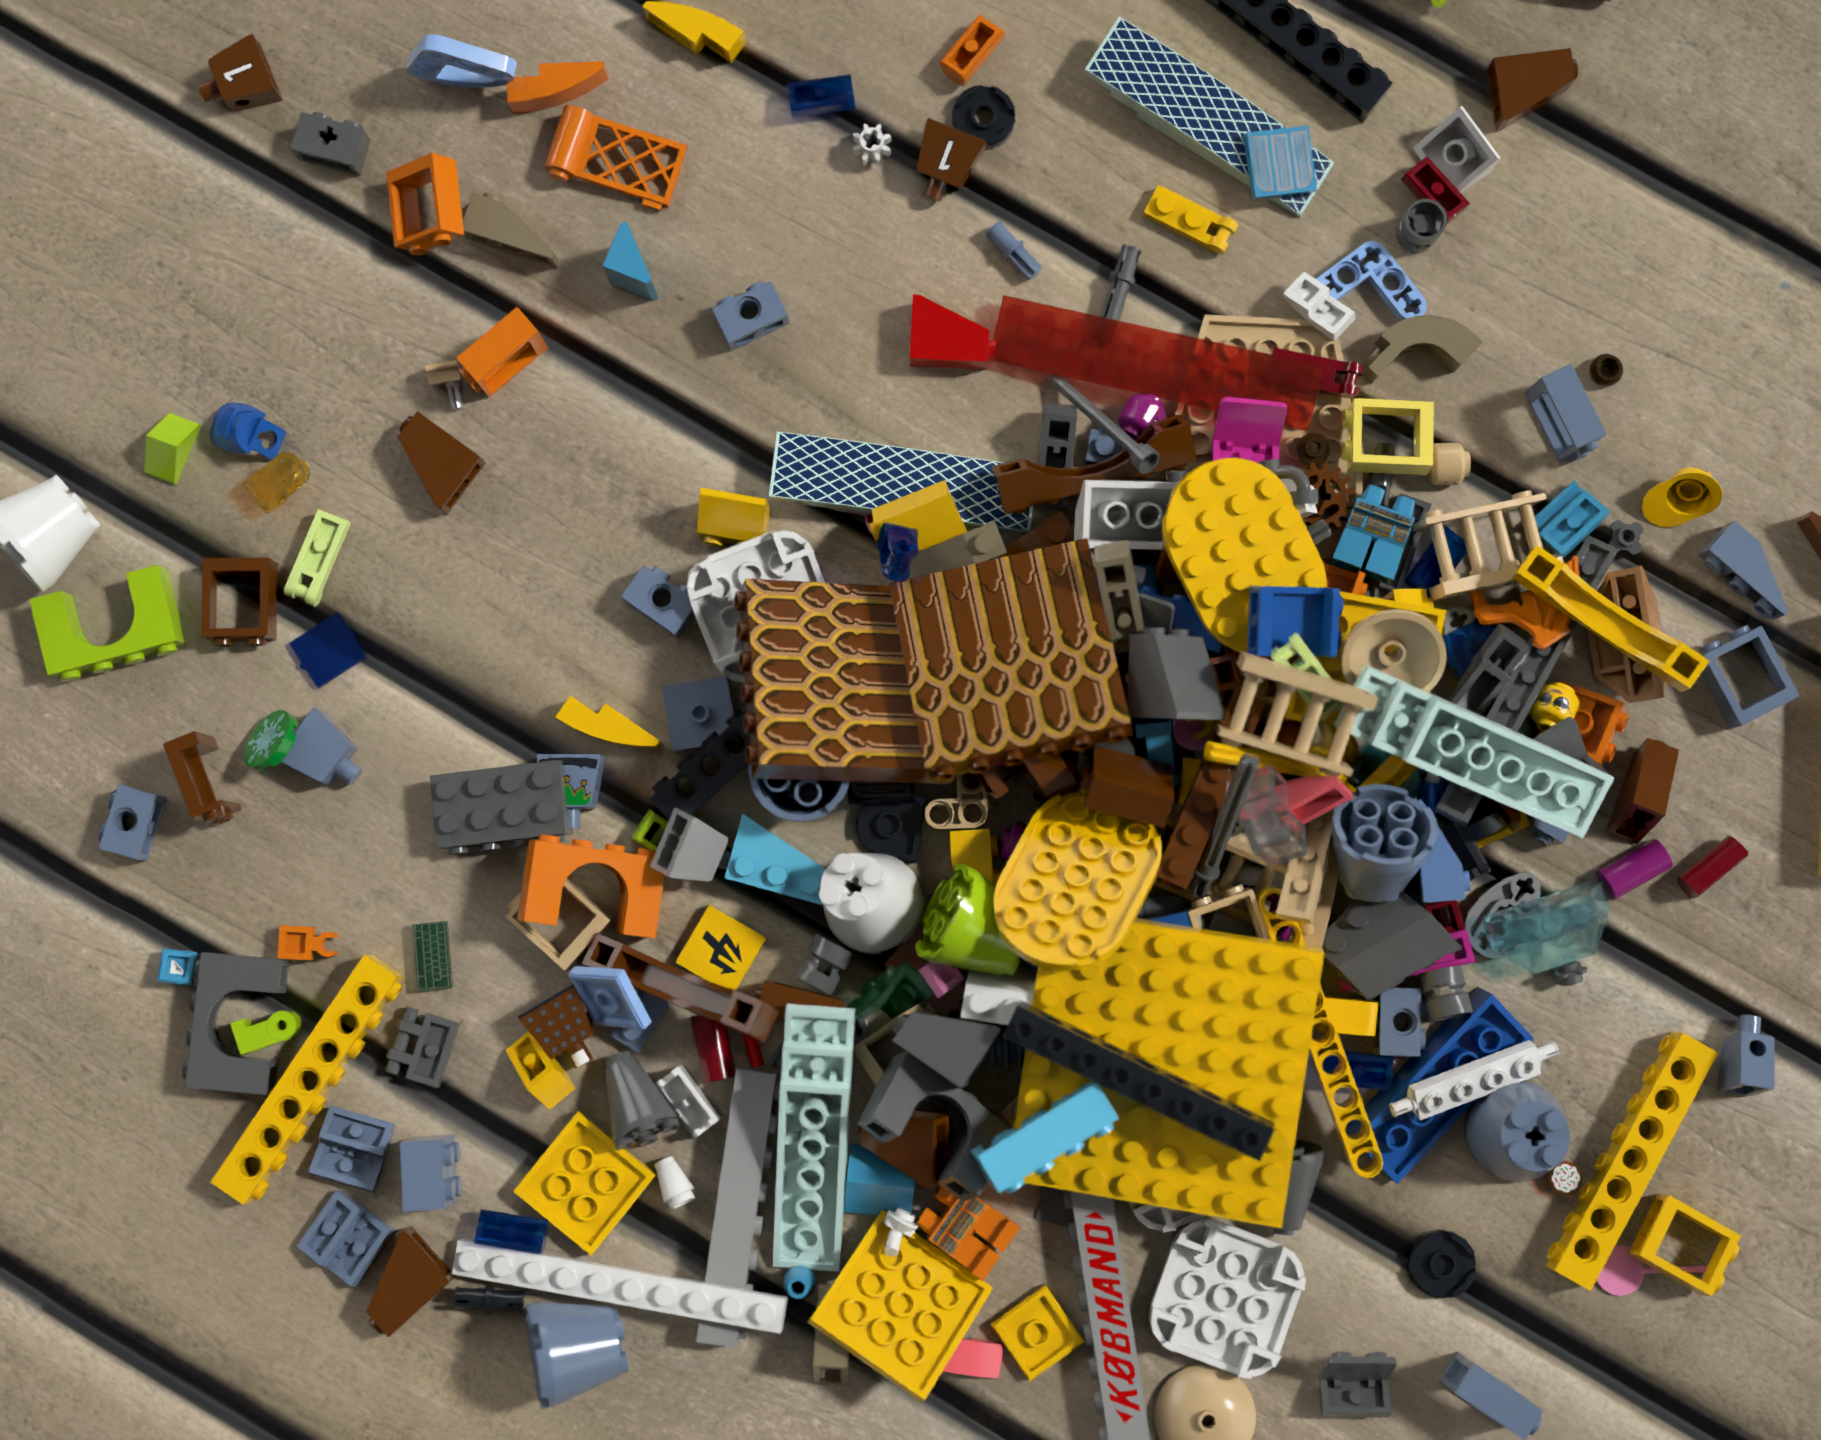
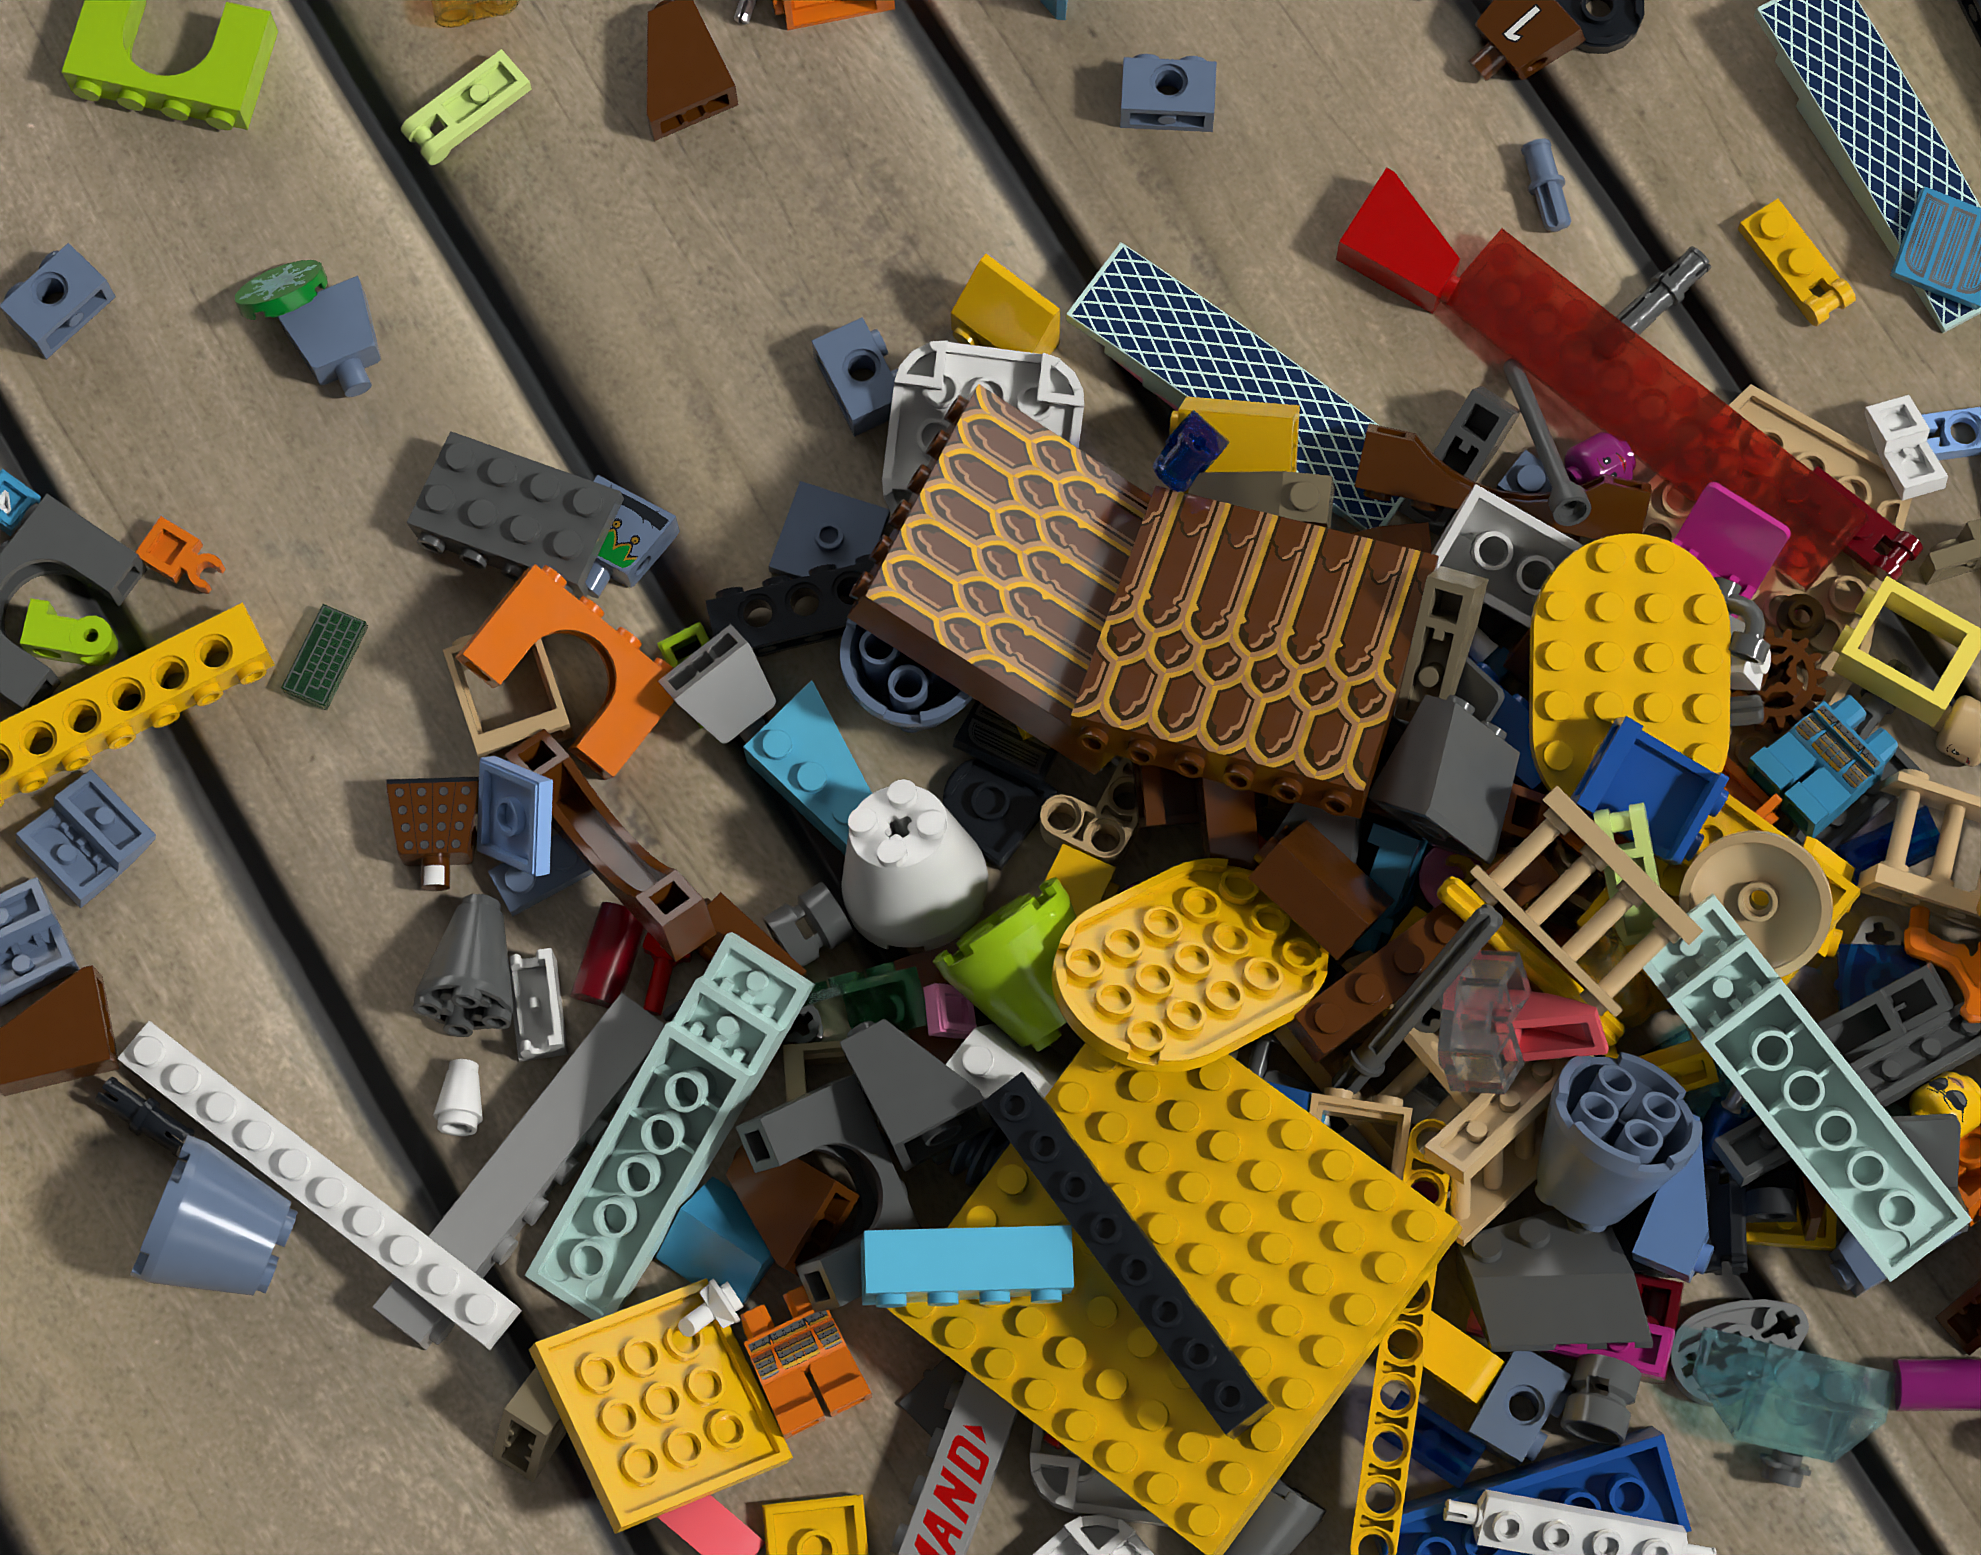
camera: 30 degrees right, 10 degrees down
reddish brown panel [163,731,241,825] -> none
reddish brown window [201,557,278,647] -> none
clear blue piece [289,612,368,689] -> none
dark grey plate [385,1006,461,1088] -> none
sand blue brick [400,1134,462,1212] -> none
clear blue brick [474,1209,549,1254] -> none
yellow slope [505,1031,576,1110] -> none
yellow plate [513,1111,657,1256] -> none
yellow slope [555,695,663,749] -> none
yellow tile [676,905,767,991] -> none
dark azure cone [783,1265,817,1300] -> none

